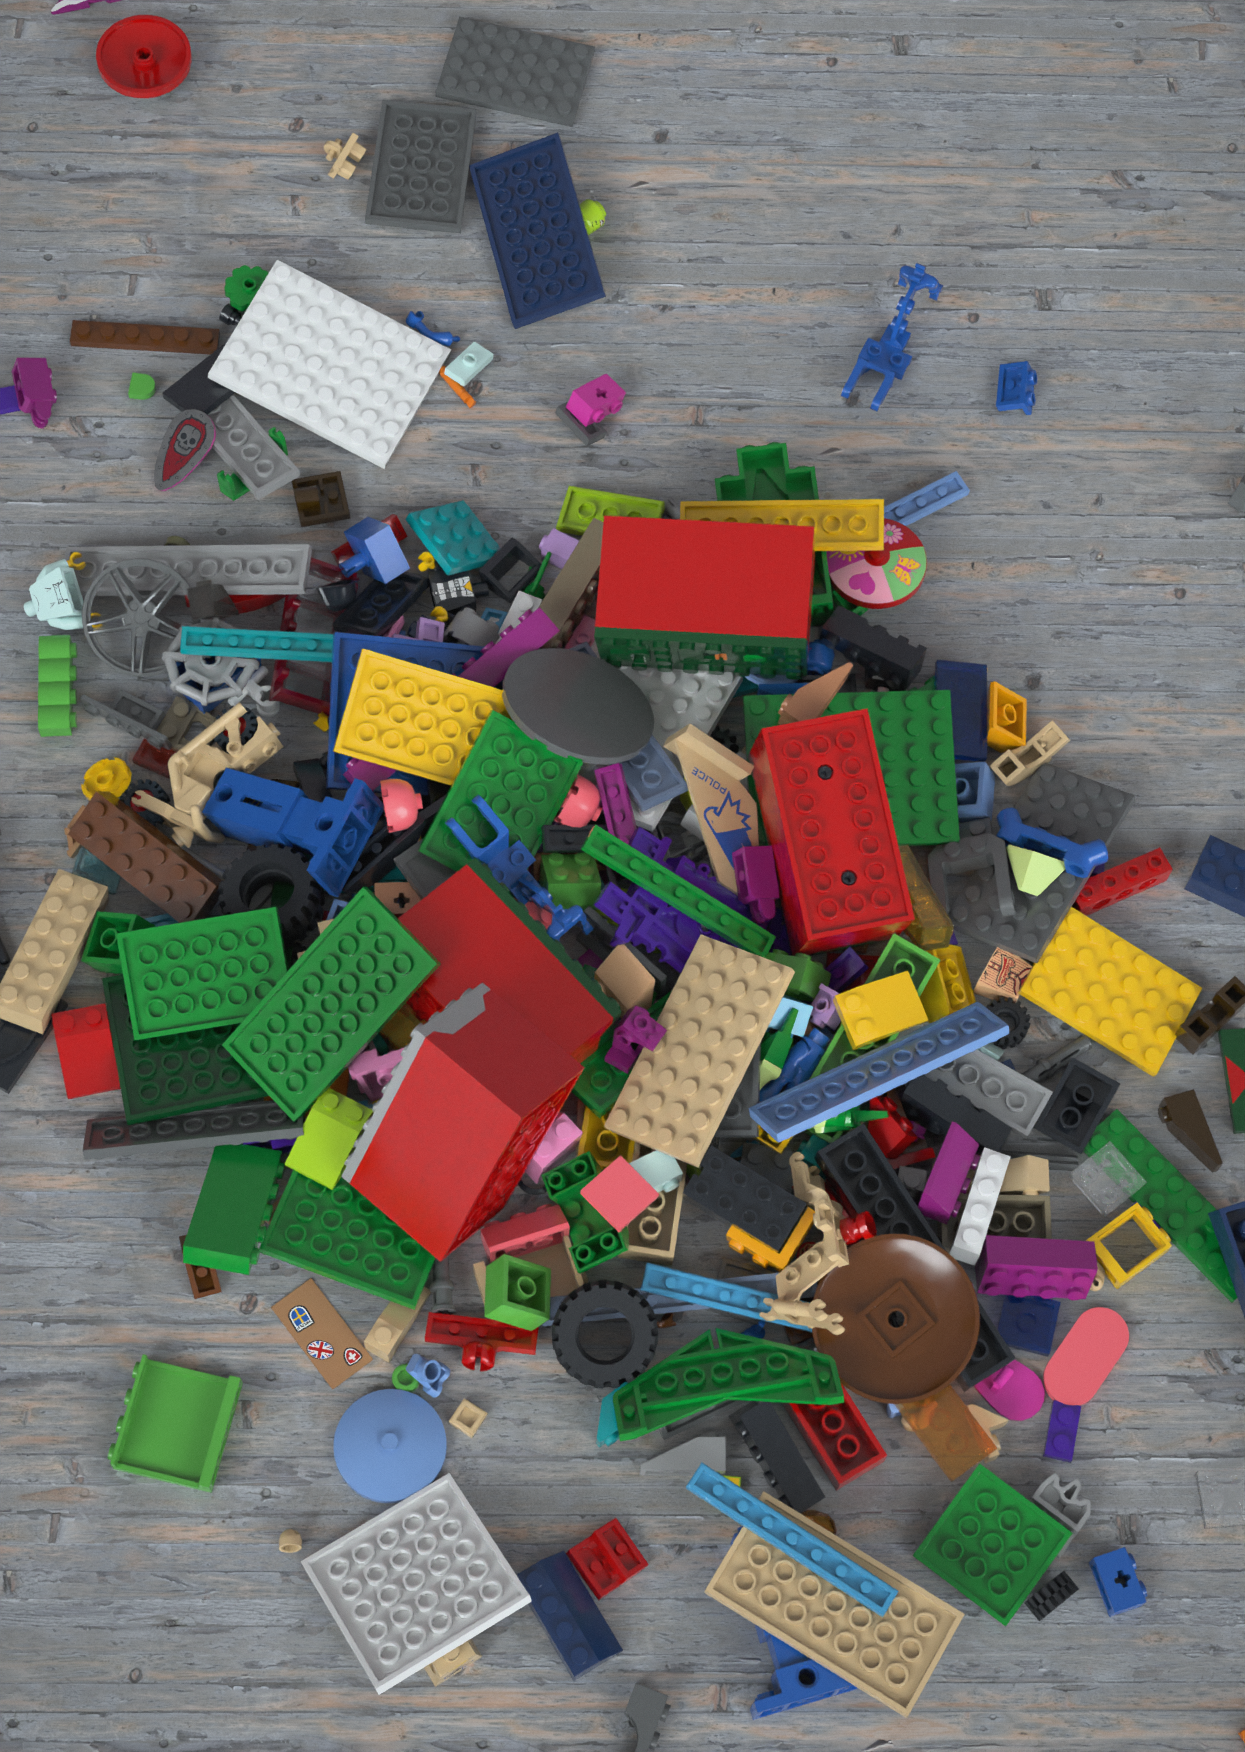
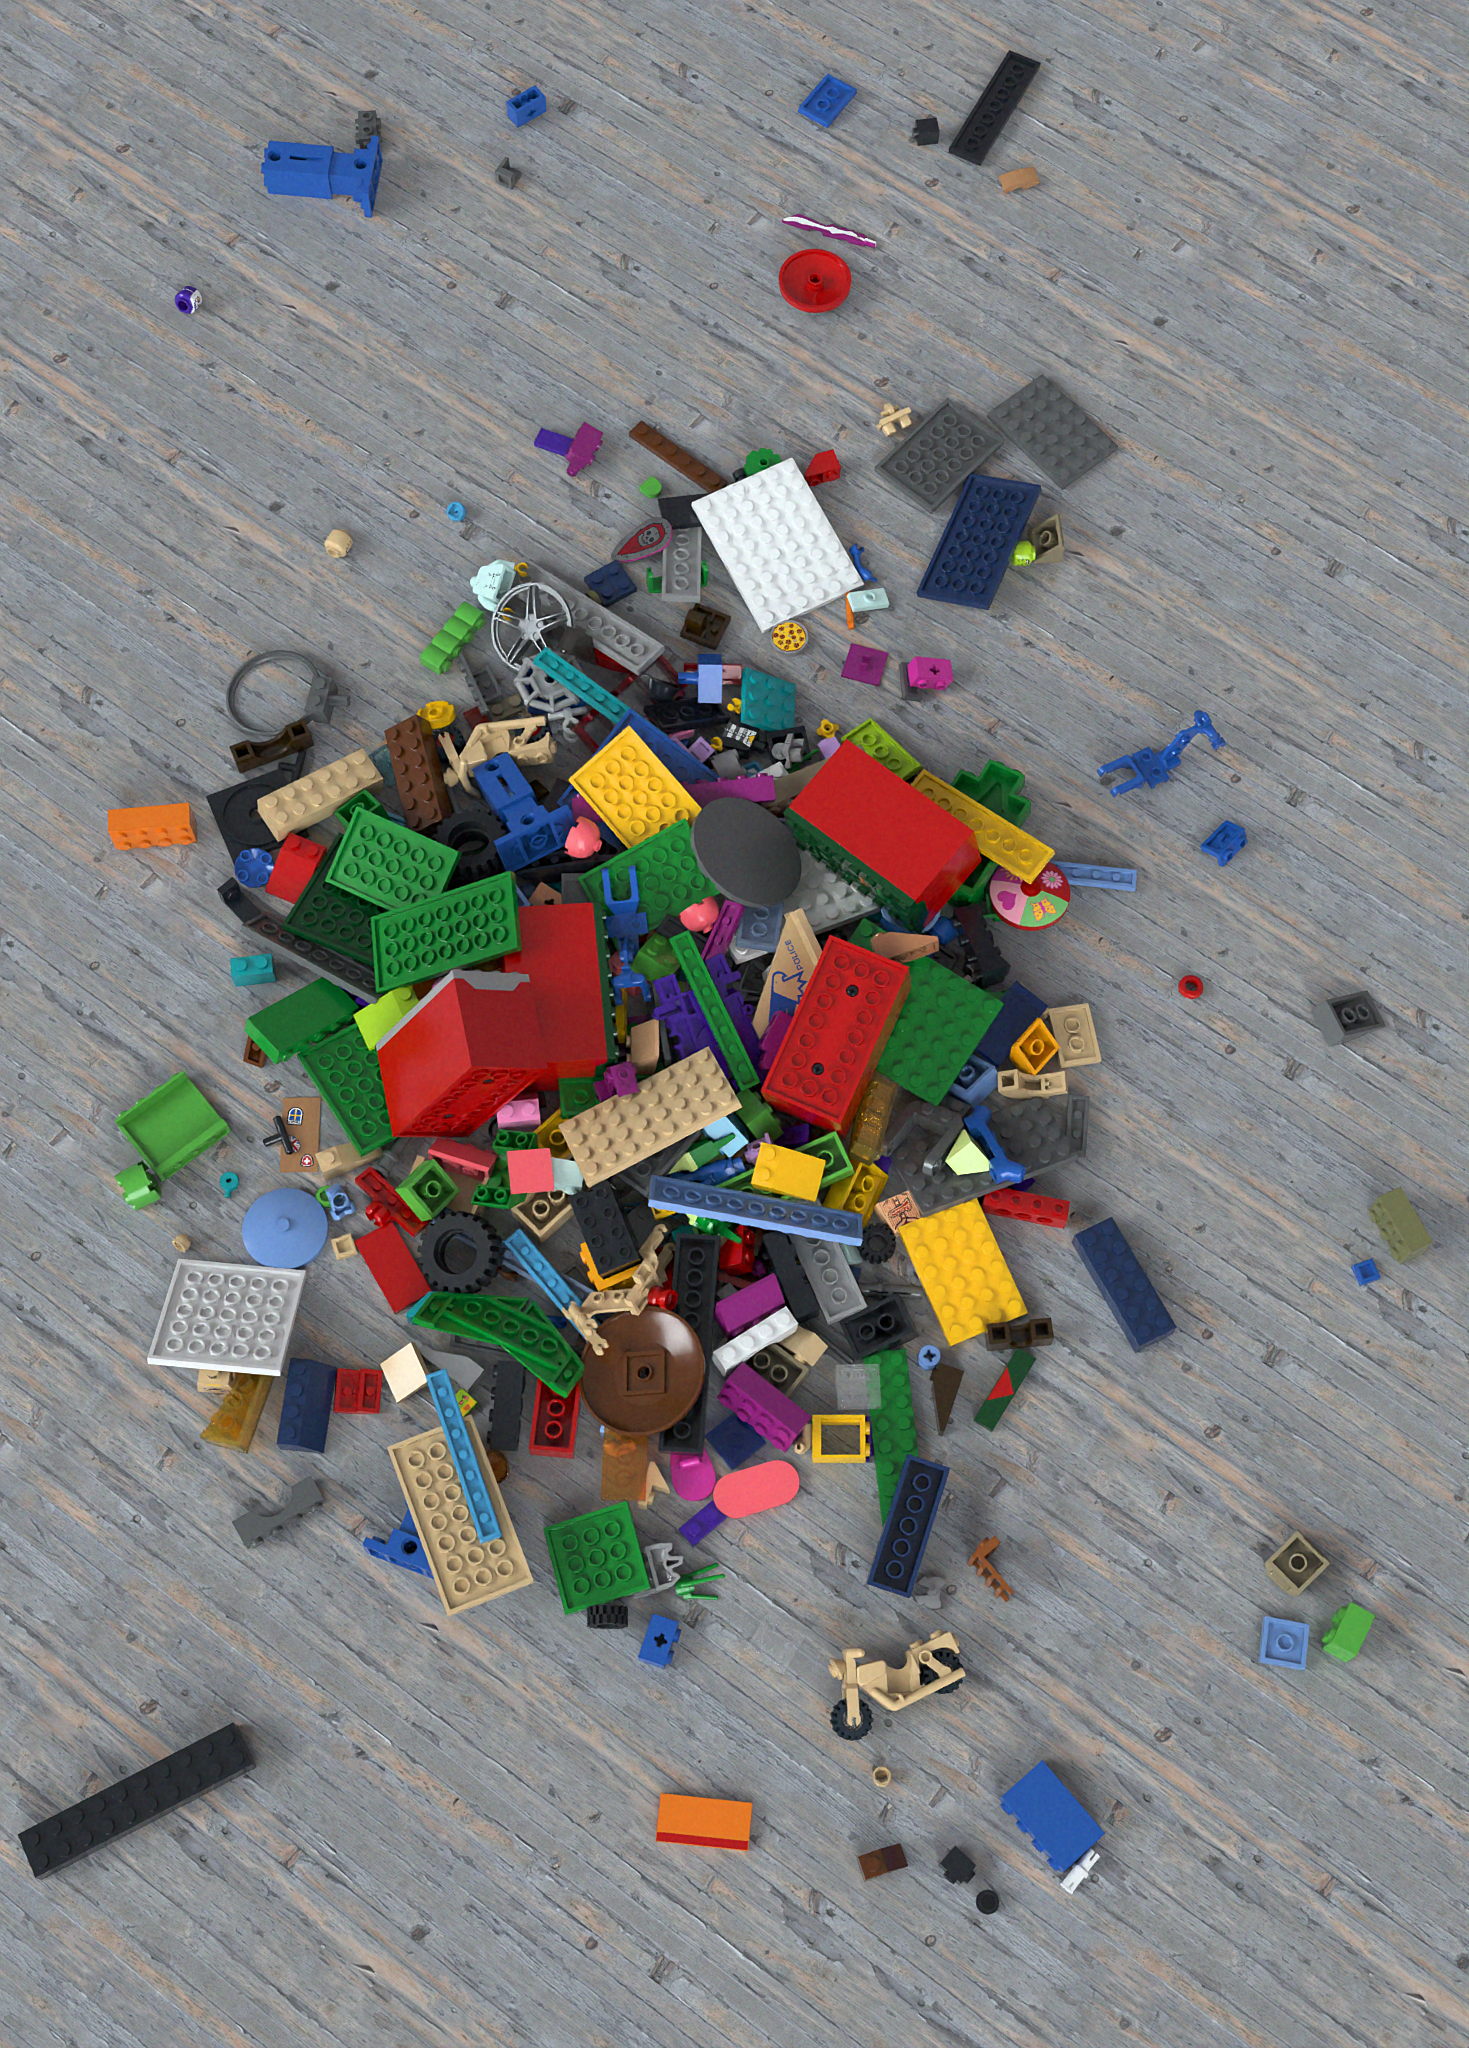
camera: 40 degrees right, 0 degrees up
none -> bright green brick [115,1160,162,1211]
none -> clear yellow wedge [199,1373,275,1454]
none -> black bracket [217,877,261,923]
none -> teal piece [219,1172,240,1198]
none -> teal brick [230,953,277,987]
none -> blue dish [234,848,275,888]
none -> black piece [263,1116,294,1155]
none -> red tile [354,1221,432,1314]
none -> tile [380,1343,429,1403]
none -> dark blue plate [584,560,637,608]
none -> green plant [675,1563,725,1600]
none -> tile [770,620,808,656]
none -> light grey hips [772,733,806,769]
none -> red slope [804,449,841,487]
none -> yellow plate [816,719,839,739]
none -> magenta piece [841,643,888,686]
none -> medium blue wheel [918,1345,940,1370]
none -> dark tan slope [1028,514,1065,564]
none -> tan plate [1048,1003,1102,1069]
none -> dark grey plate [1065,1094,1090,1158]
none -> red piece [1178,975,1204,999]

